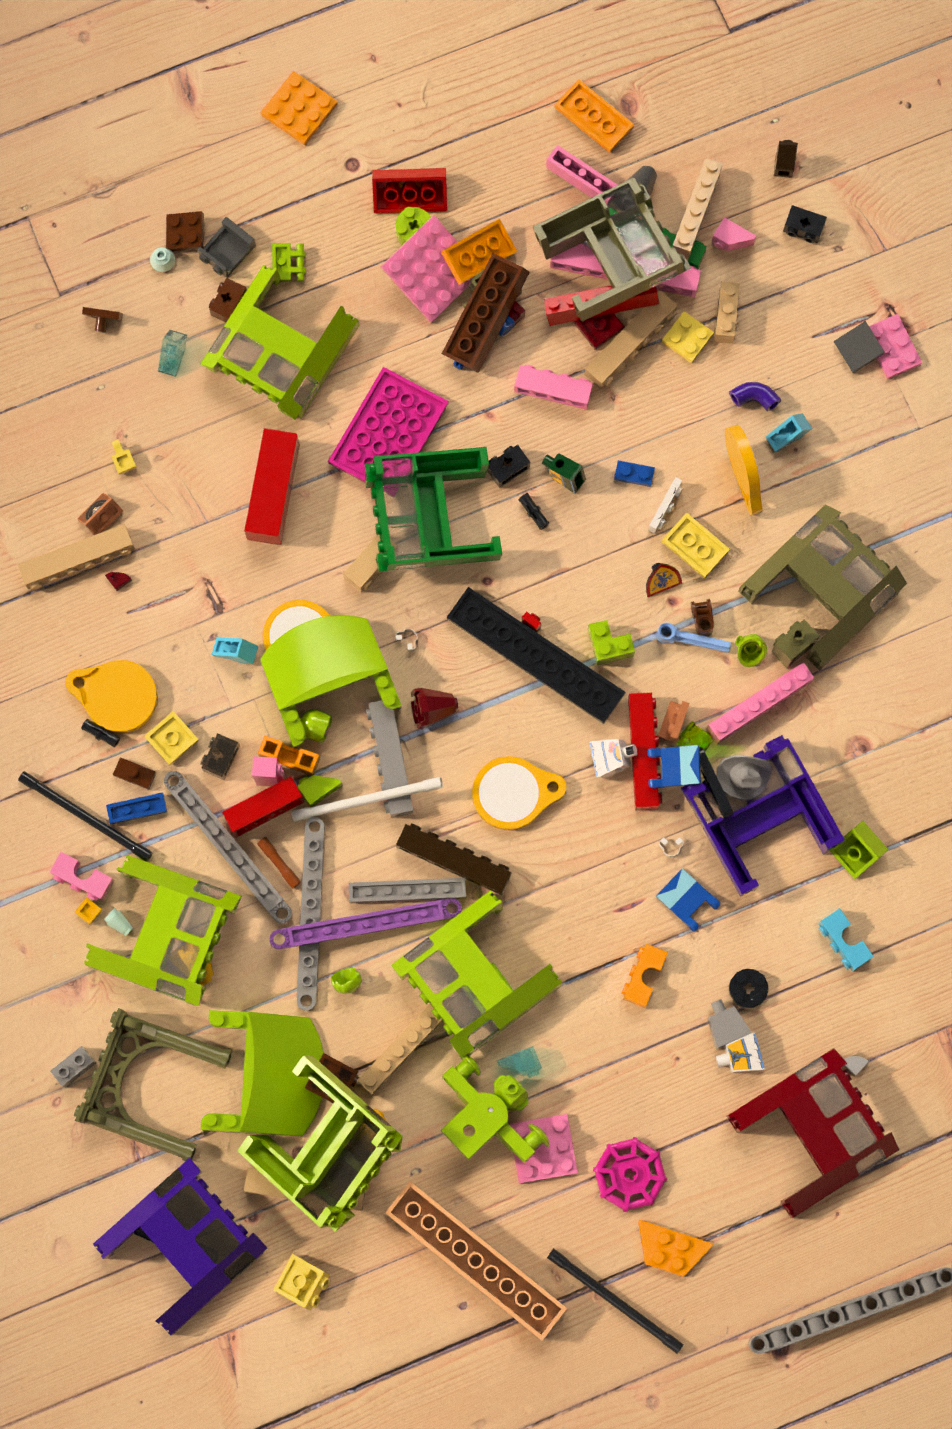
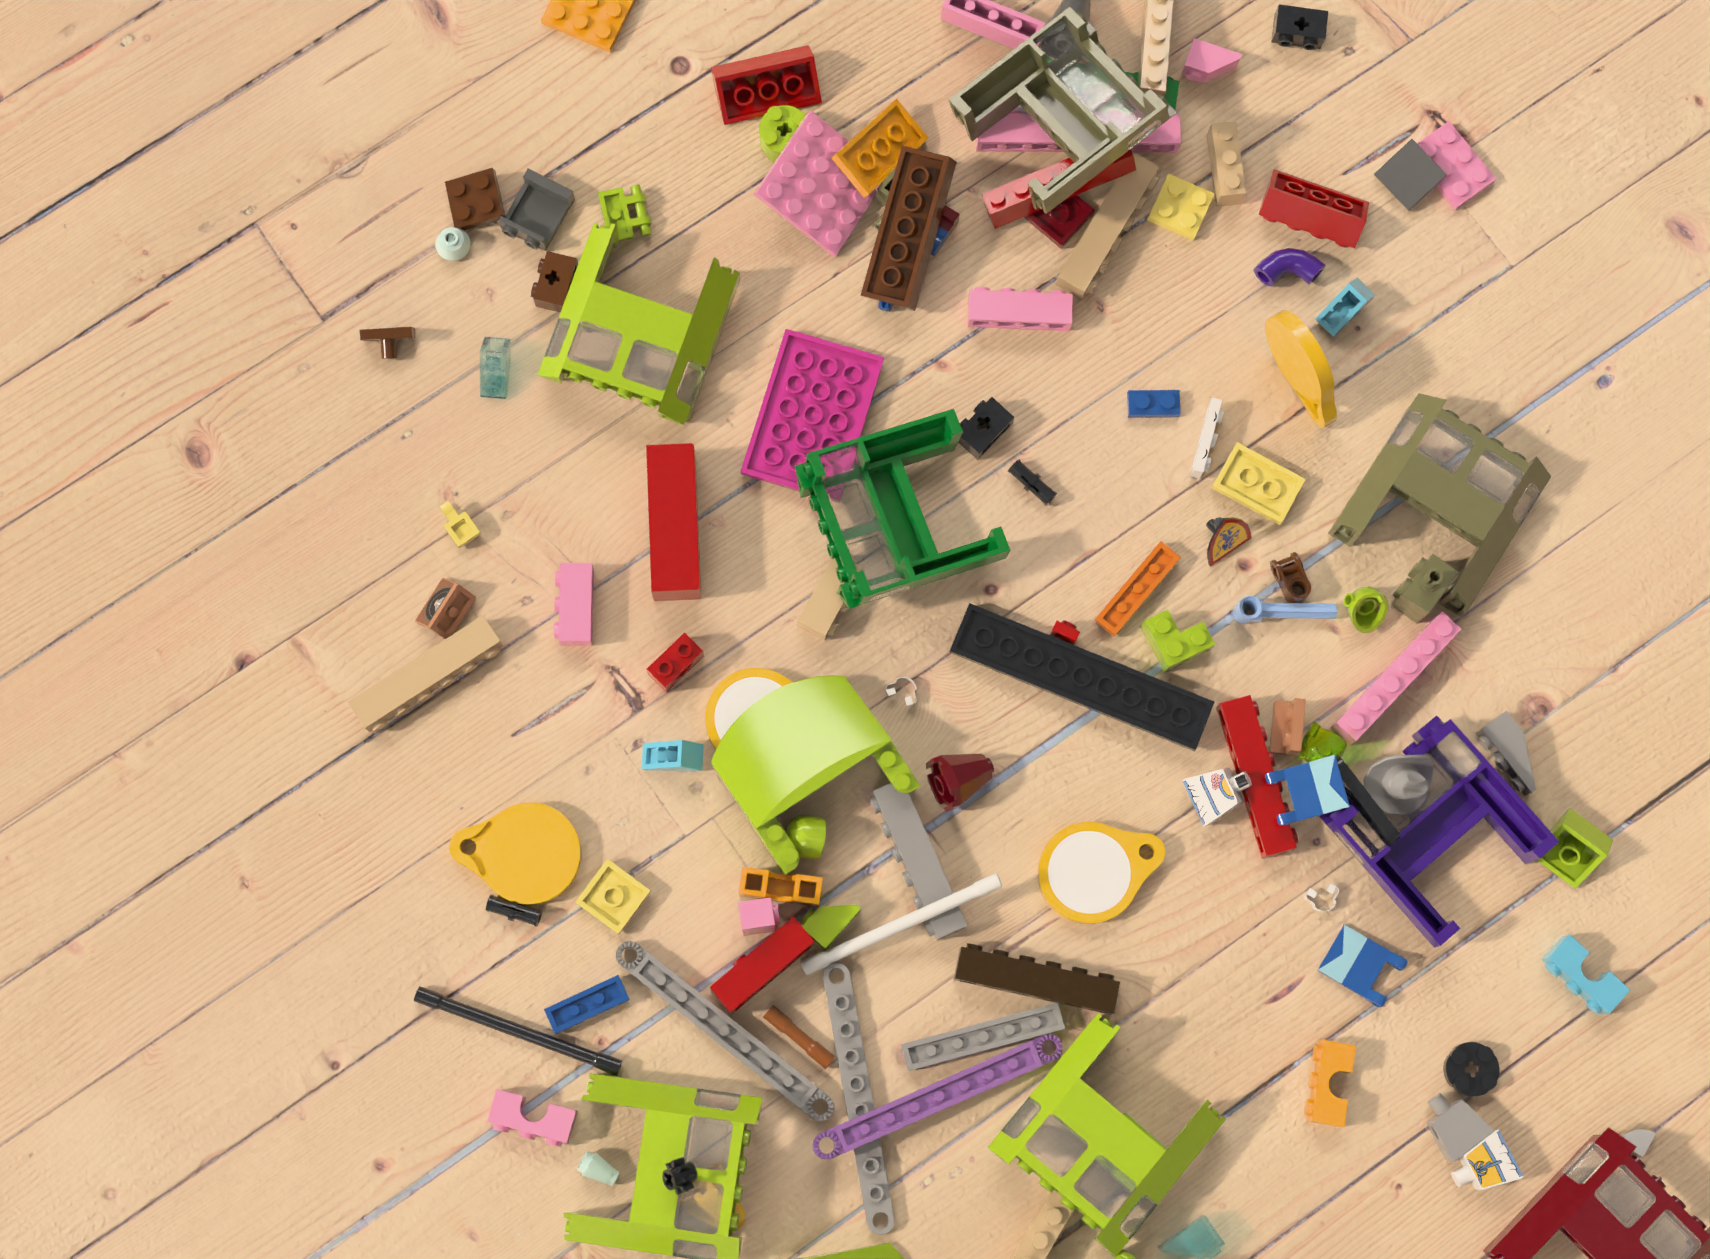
camera: 20 degrees left, 0 degrees up
yellow plate [75,897,102,925] -> none
dark red tile [105,572,132,591] -> none
reddish brown tile [113,757,156,790] -> none
clear smoke brick [200,733,240,780] -> none
lime hair [330,968,362,994] -> none
dark green torso [542,453,586,494] -> none
none -> bright pink brick [554,563,594,646]
none -> red brick [647,632,704,693]
none -> black gear [662,1157,698,1195]
none -> orange plate [1094,541,1181,637]
none -> red slope [1258,169,1369,248]
none -> light grey slope [1476,711,1536,796]

